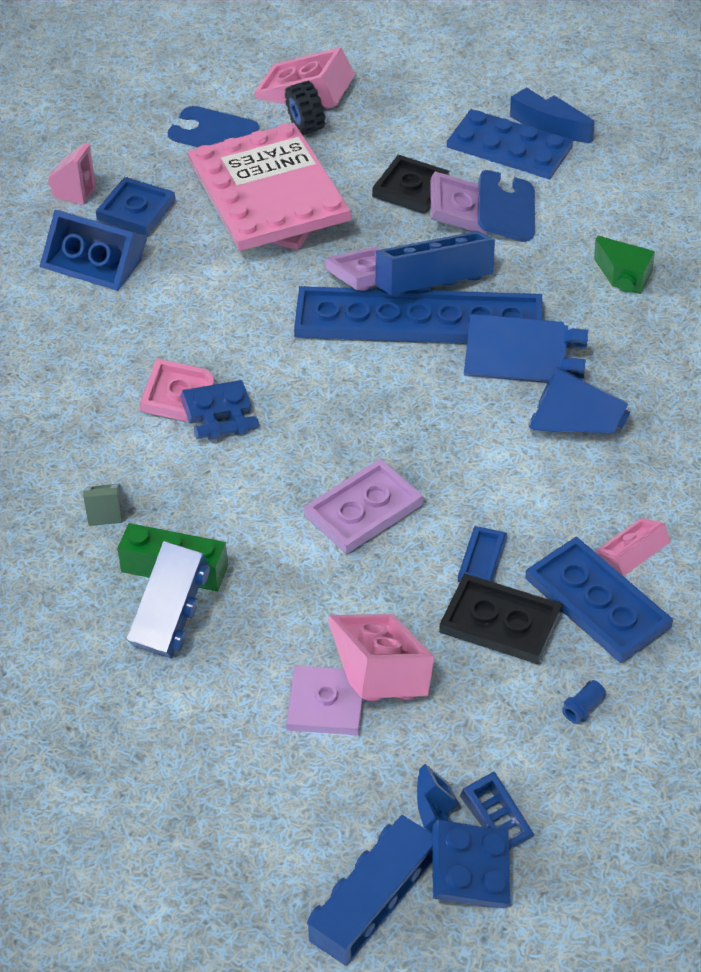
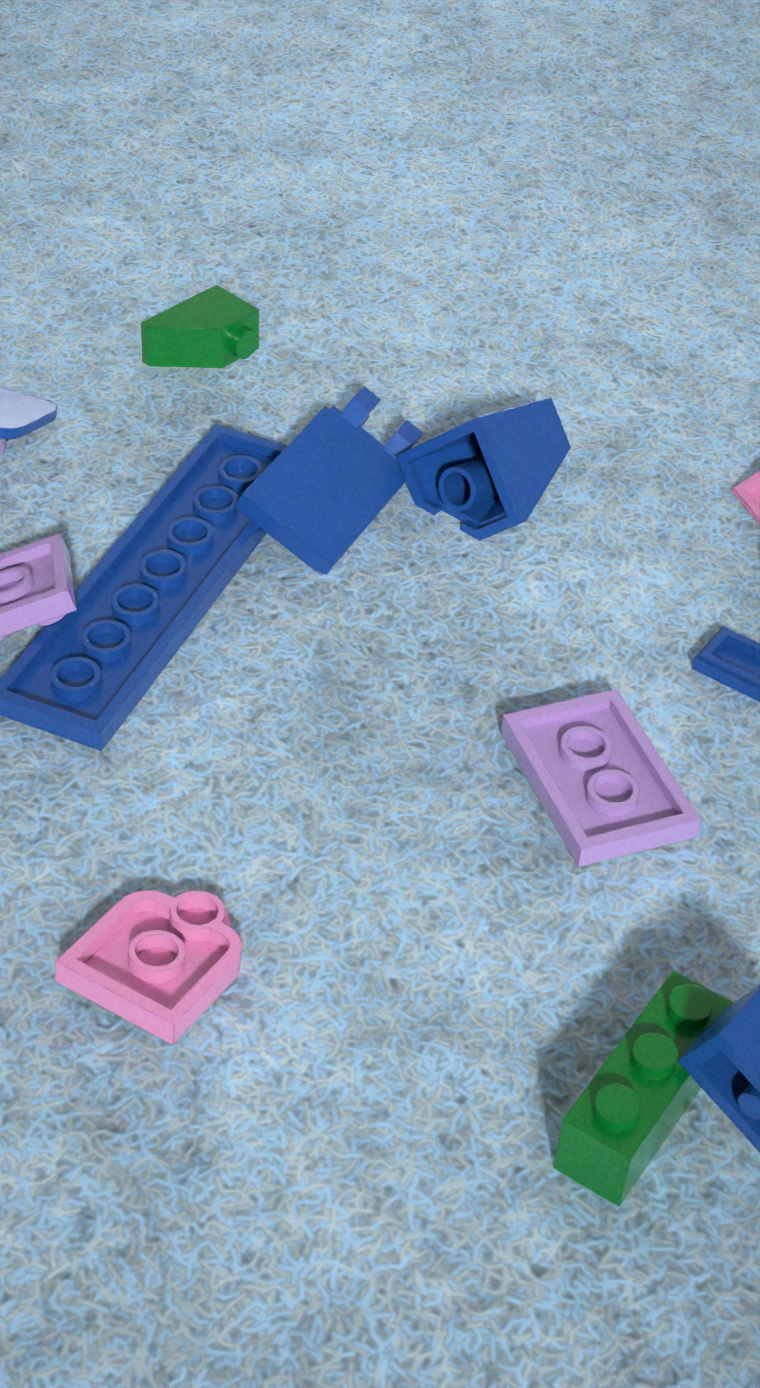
camera: 75 degrees left, 5 degrees down
sand green slope [83,483,122,526] -> none
blue plate [180,380,258,440] -> none
blue brick [375,231,495,296] -> none

